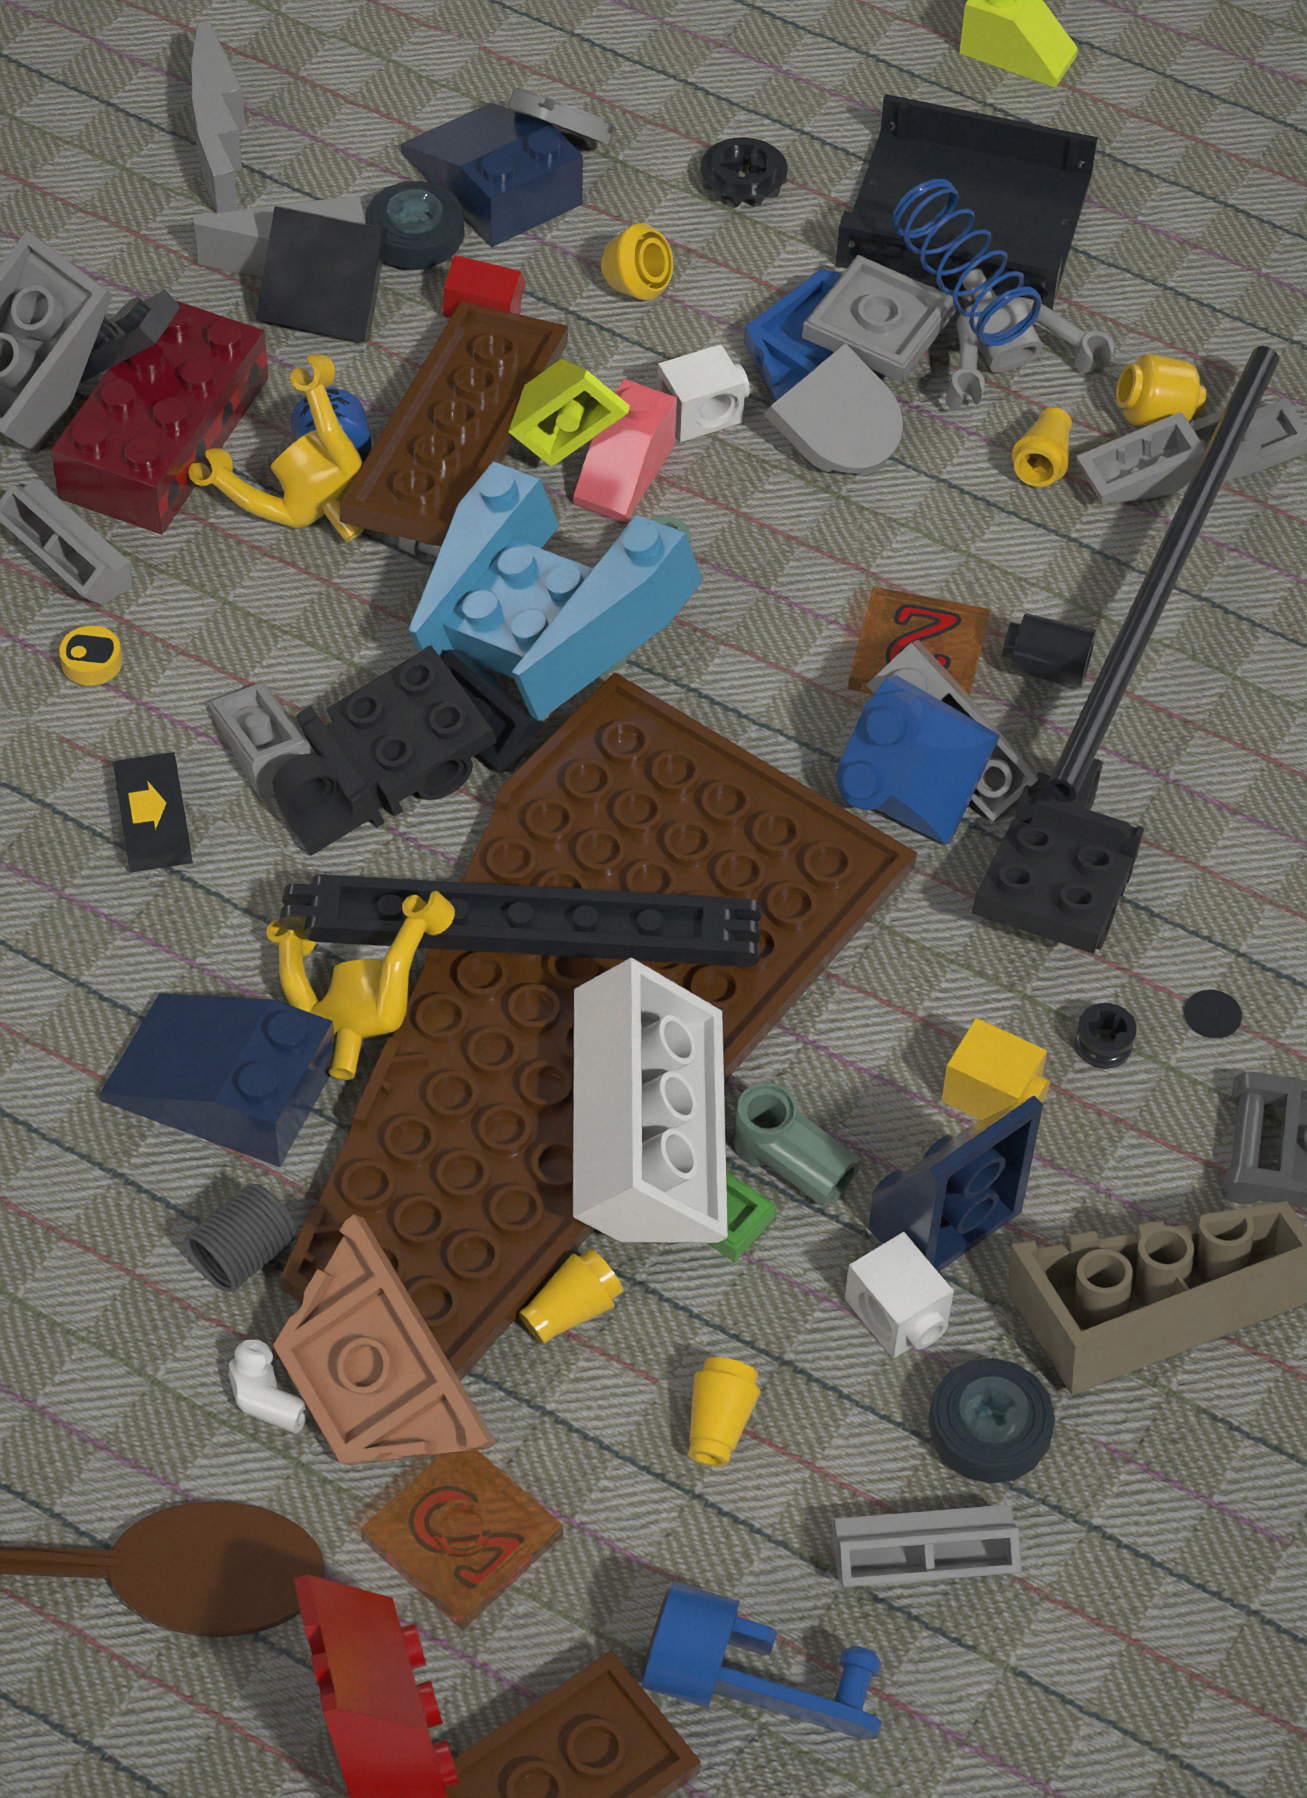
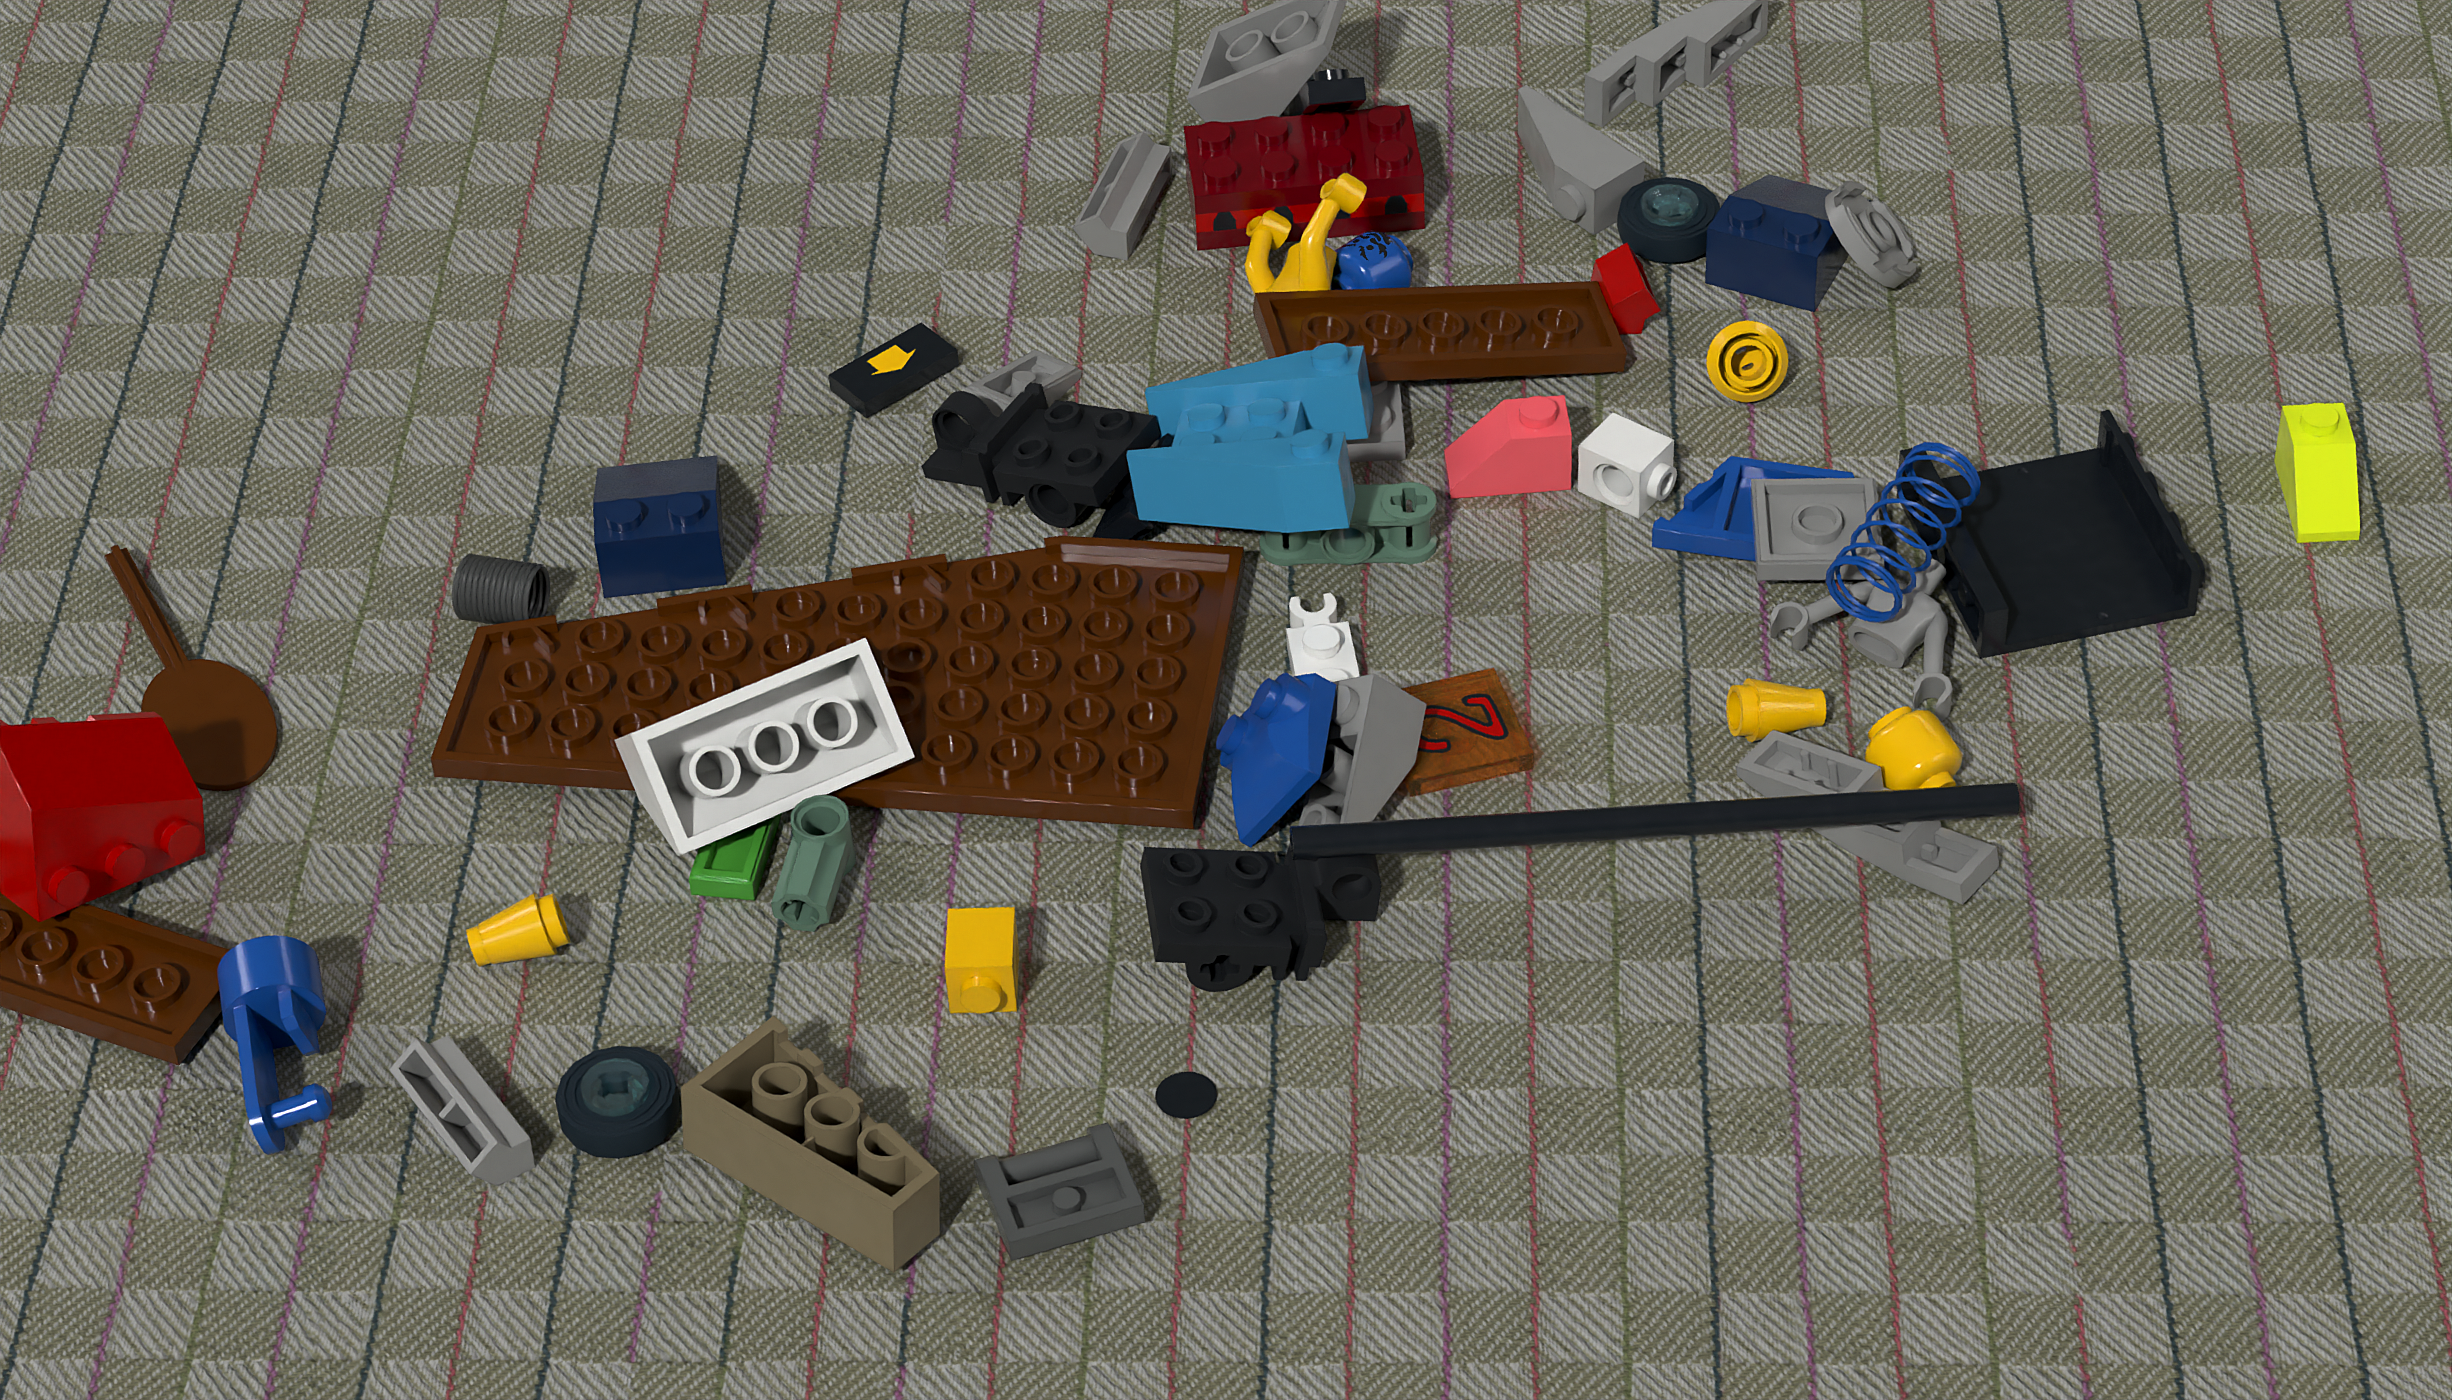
camera: 65 degrees right, 10 degrees down
yellow tile [59,625,122,686] -> none
white arm [228,1340,309,1434] -> none
black tile [256,206,388,342] -> none
yellow piece [266,891,455,1080] -> none
nougat wing [273,1215,496,1466] -> none
black hinge [279,874,761,967] -> none
clear orange tile [361,1450,563,1631] -> none
neon yellow slope [508,358,630,467] -> none
yellow cone [519,1248,624,1345] -> none
black gear [700,137,788,208] -> none
light grey tile [765,343,903,476] -> none
white brick [844,1232,954,1359] -> none
dark blue slope [868,1095,1043,1272] -> none
black brick [1002,613,1097,689] -> none
black bush [1075,1002,1137,1069] -> none
none -> white plate [1286,593,1360,682]

